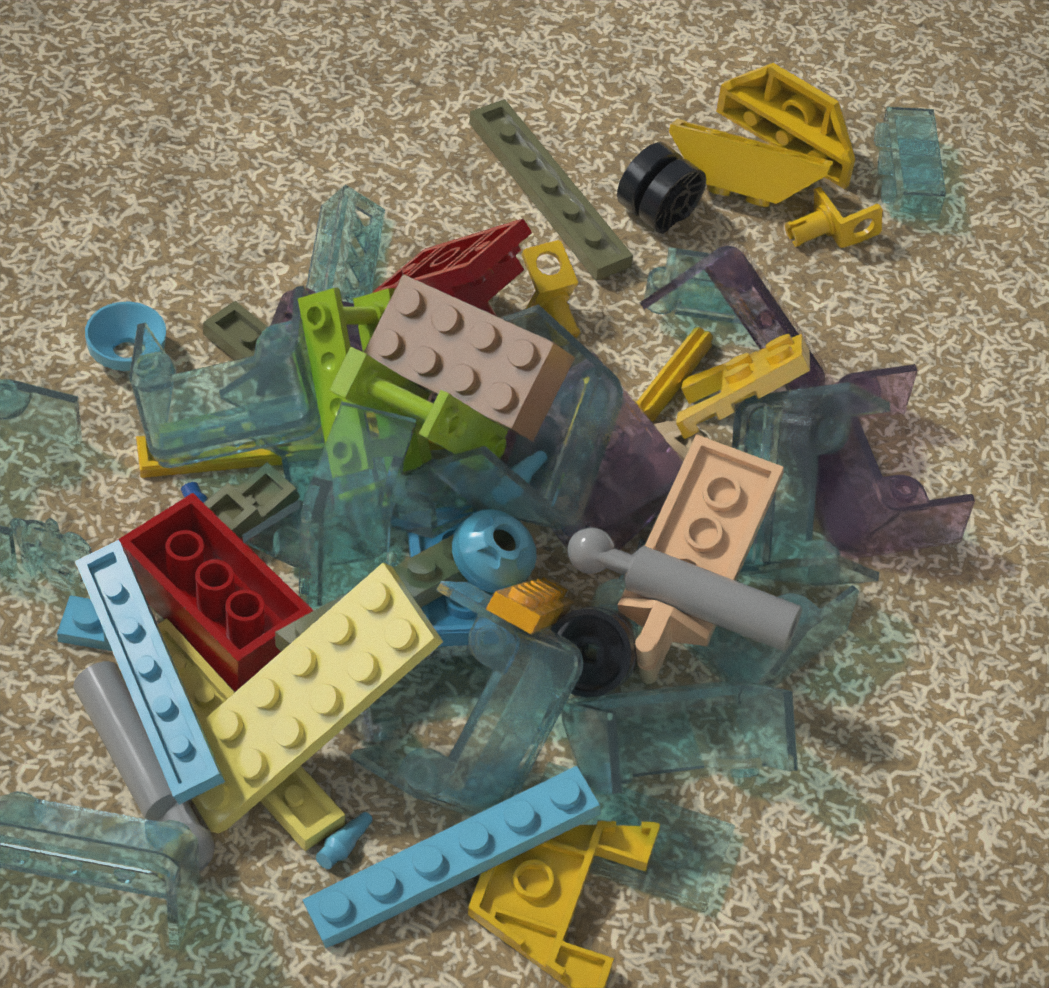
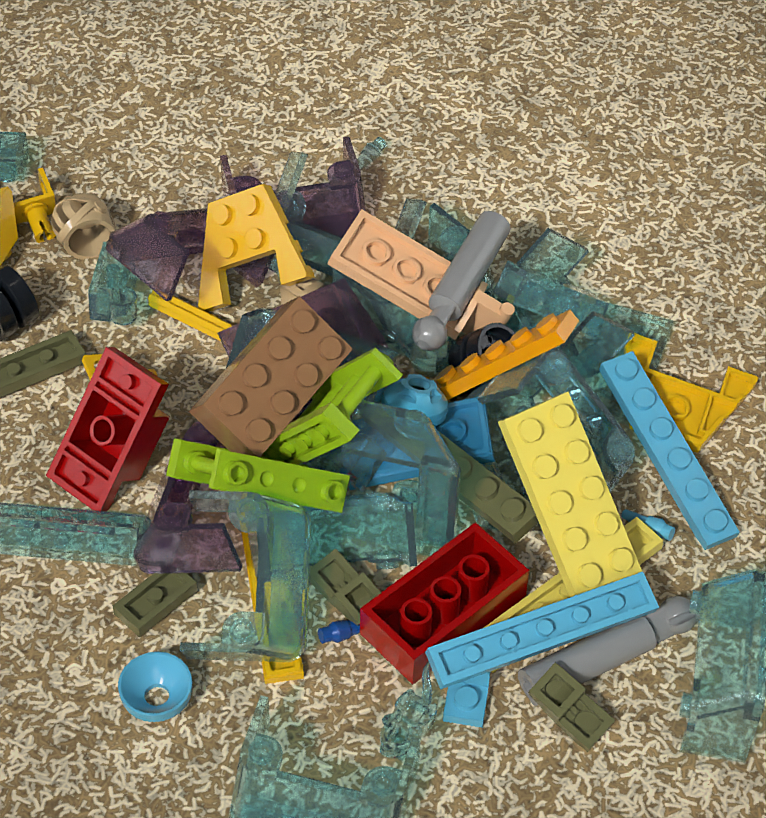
camera: 85 degrees left, 0 degrees up
none -> tan helmet [51,193,117,260]
none -> clear light blue piece [348,137,387,173]
none -> clear light blue brick [494,260,610,335]
none -> olive slope [528,662,615,752]

